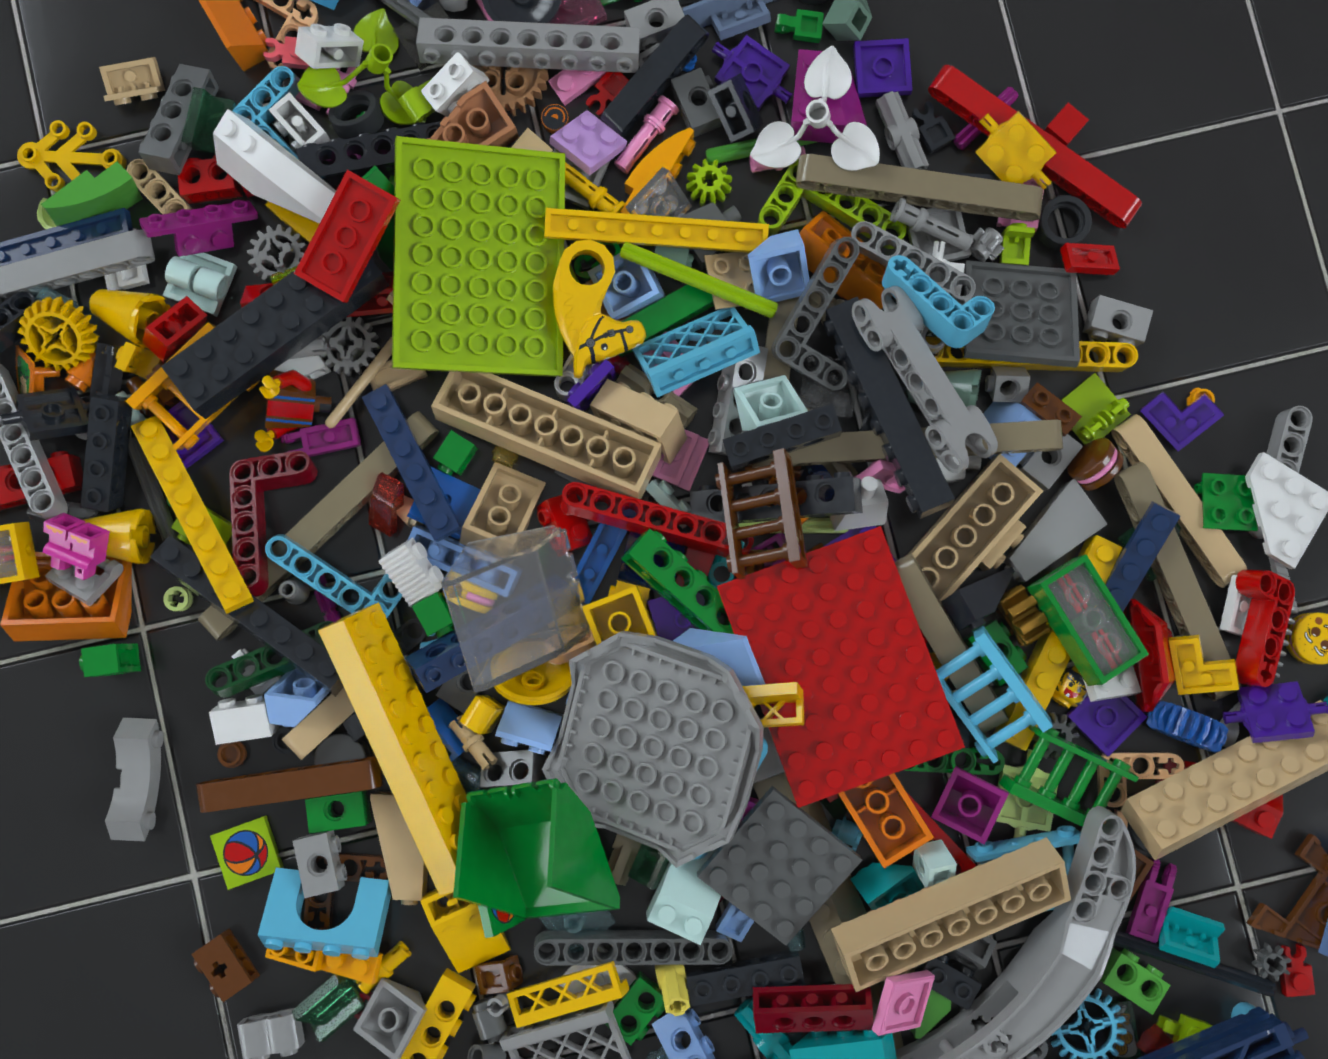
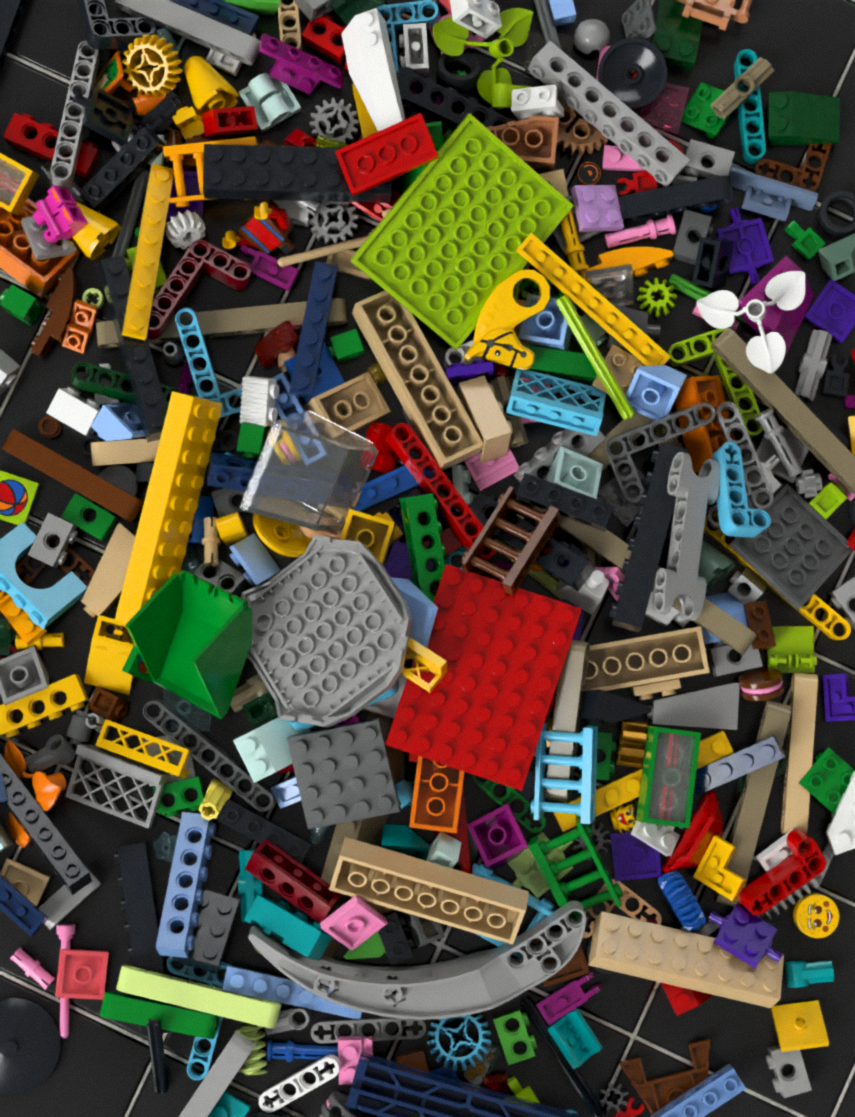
camera: 40 degrees right, 0 degrees up
none -> reddish brown slope [31,267,77,360]
none -> orange slope [62,299,99,354]
none -> white gear [166,209,206,250]

